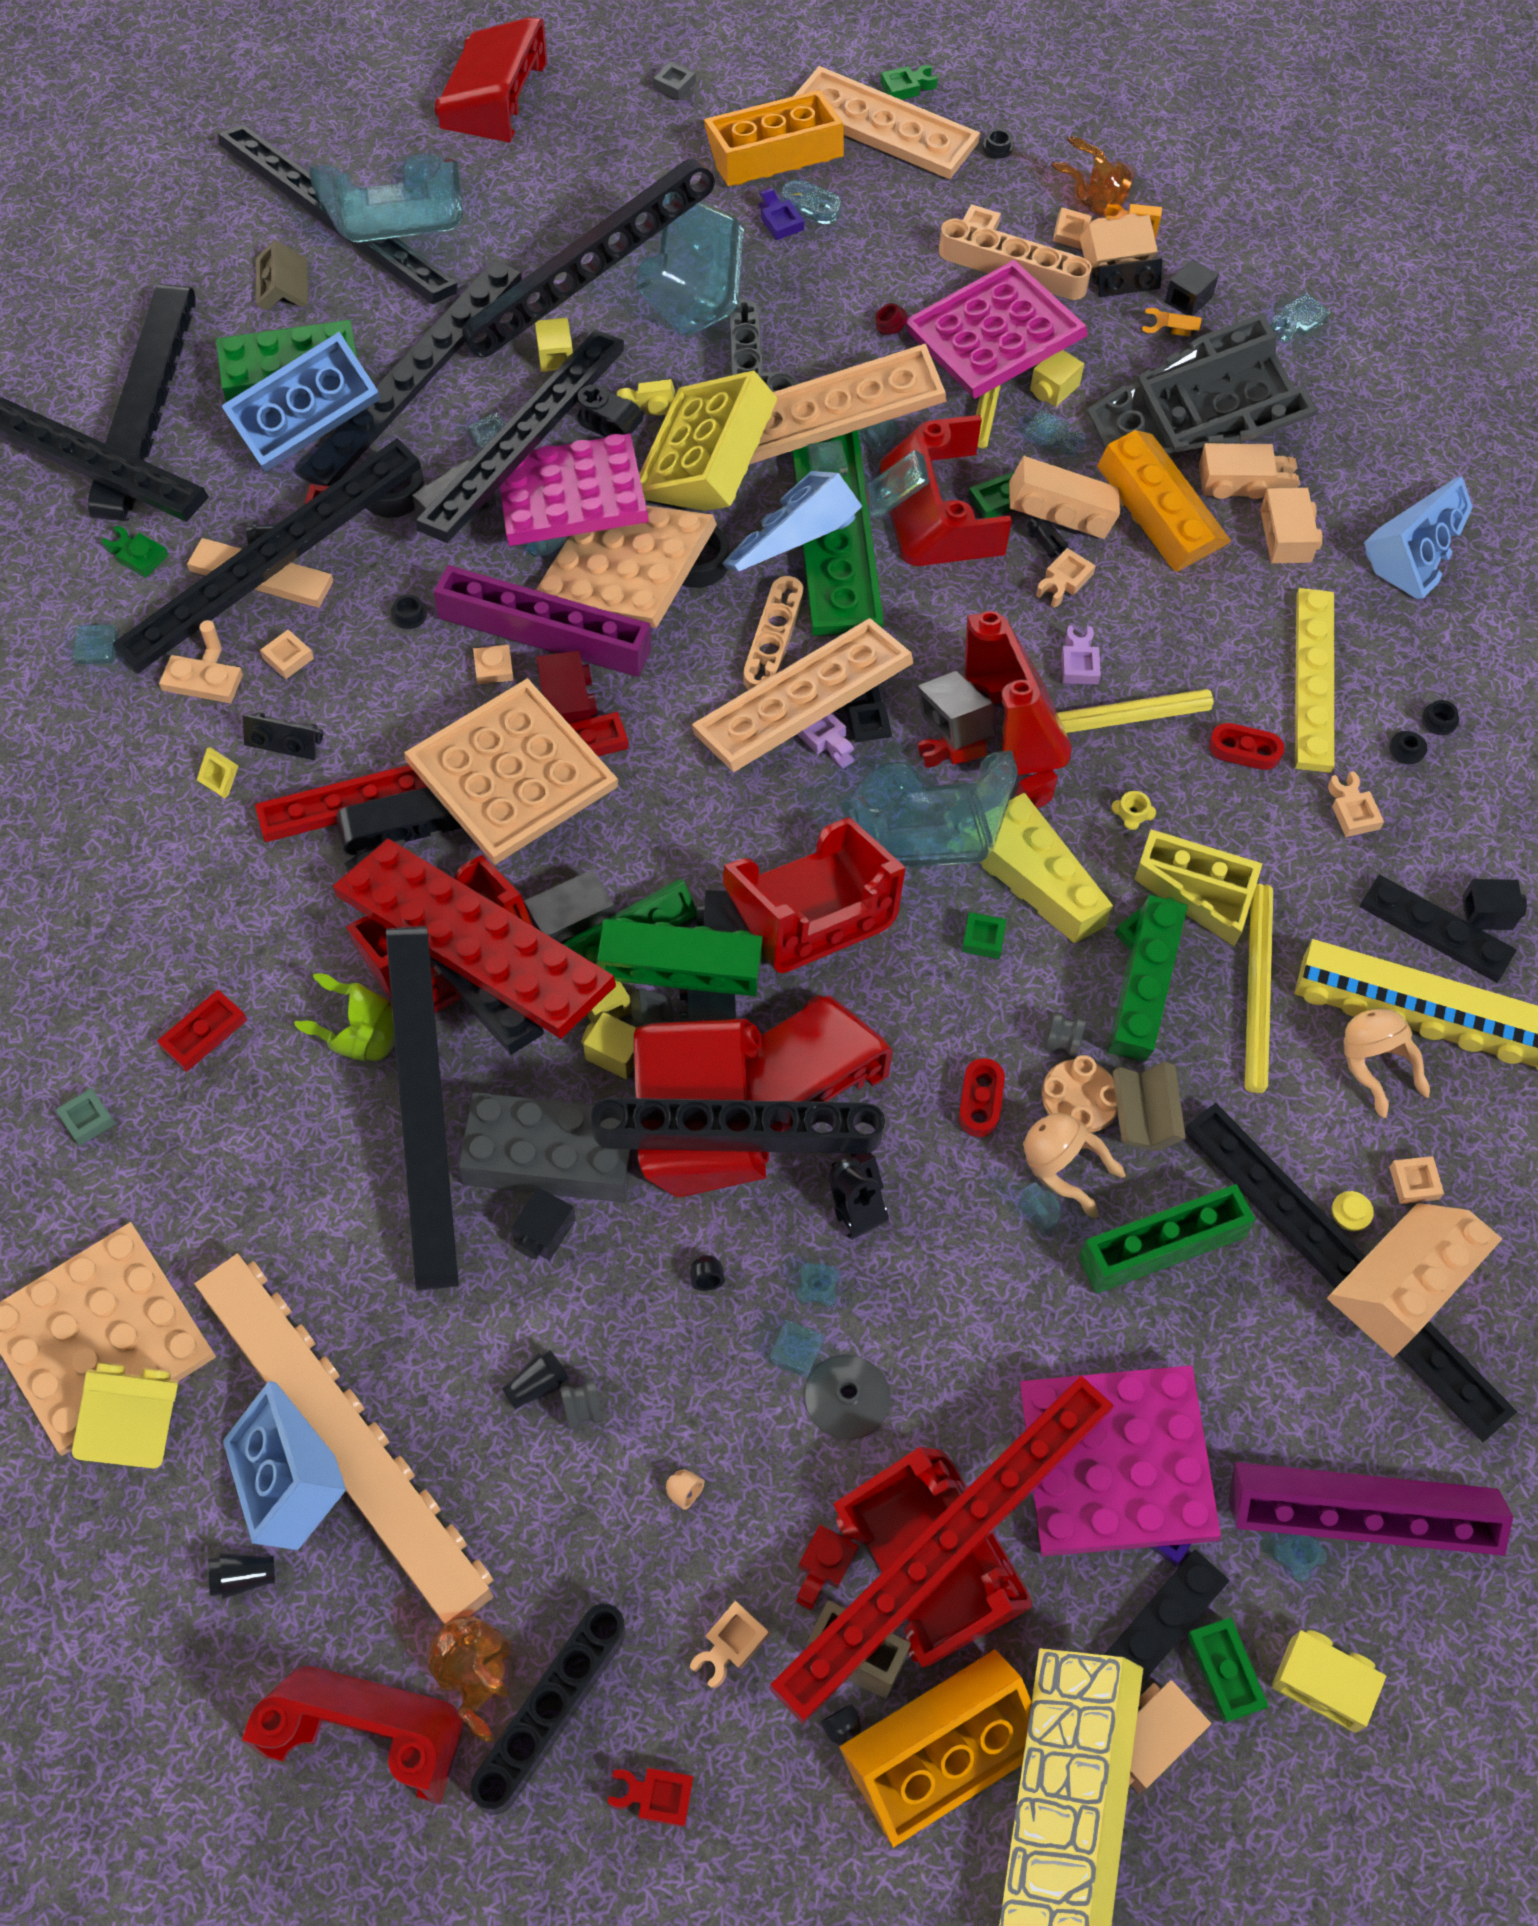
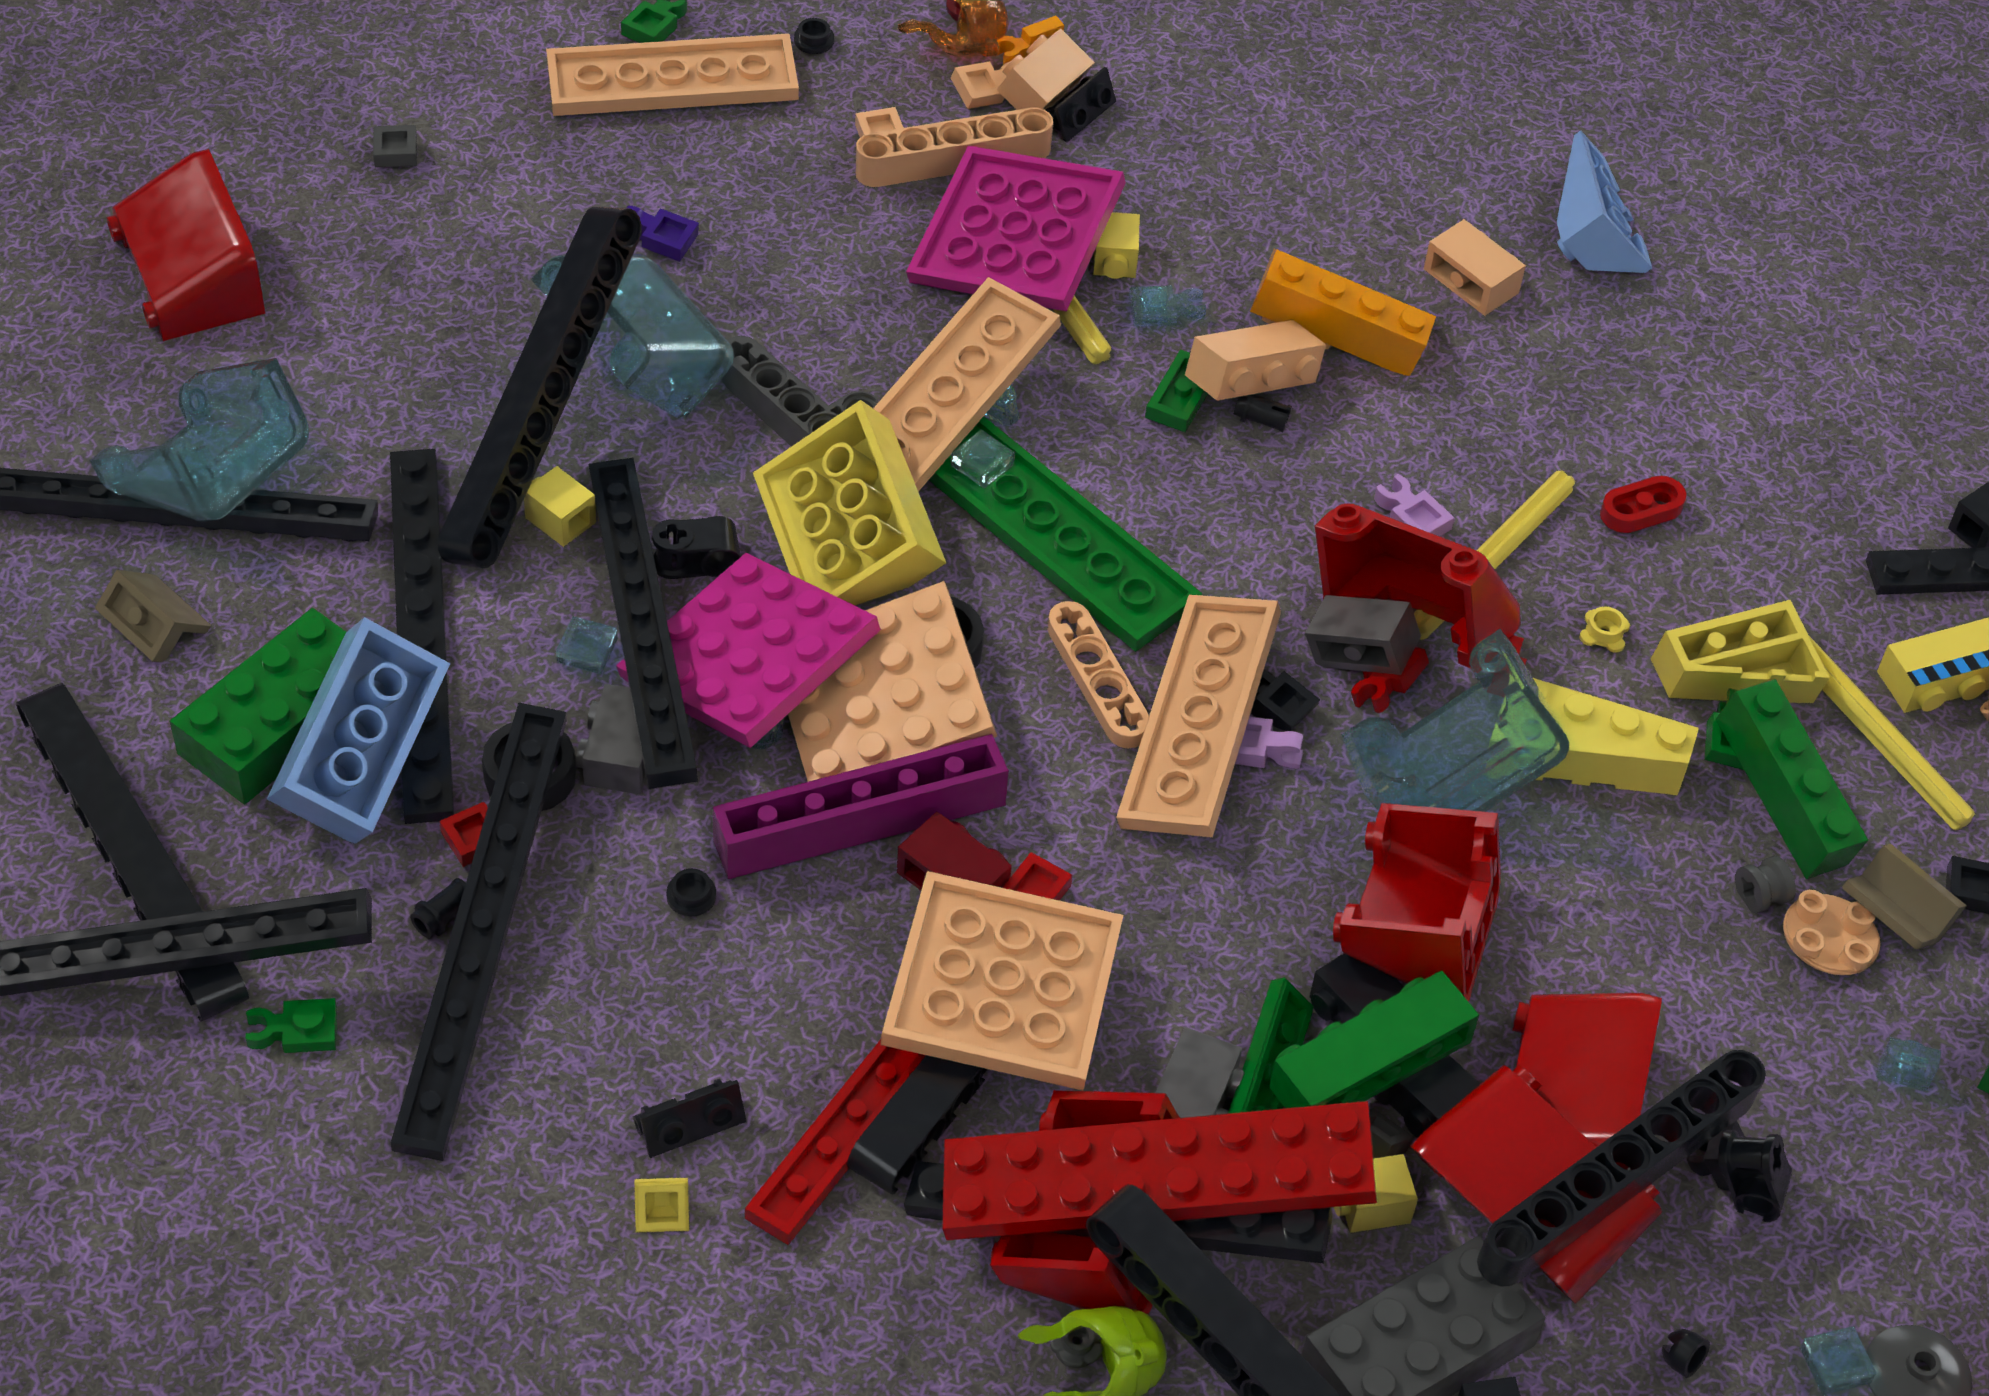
camera: 40 degrees left, 10 degrees down
clear light blue plate [73,625,118,664] -> none
light nougat plate [159,620,243,703] -> none
light nougat tile [187,538,333,608] -> none
light nougat plate [260,630,314,679] -> none
light nougat plate [473,645,514,684] -> none
light yellow plate [617,379,676,415] -> none
light orange slope [704,90,844,186] -> none
light blue wedge [722,471,862,571] -> none
clear light blue plate [782,180,841,224] -> none
clear light blue plate [796,1263,841,1307] -> none
clear light blue plate [864,450,929,519] -> none
dark red plate [875,303,907,335] -> none
red windscreen [879,415,1012,566] -> none
red plate [958,1058,1005,1137] -> none
green plate [961,912,1007,959] -> none
light nougat hair [1023,1113,1126,1218] -> none
light nougat plate [1036,548,1096,607] -> none
dark grey wedge [1087,313,1318,454] -> none
light orange plate [1142,307,1202,337] -> none
black brick [1165,259,1219,316] -> none
light nougat hinge [1199,443,1300,499] -> none
clear light blue plate [1271,293,1330,343] -> none
light yellow plate [1295,588,1335,773] -> none
light nougat plate [1328,771,1384,837] -> none
black plate [1389,731,1427,764] -> none
black plate [1422,700,1459,735] -> none

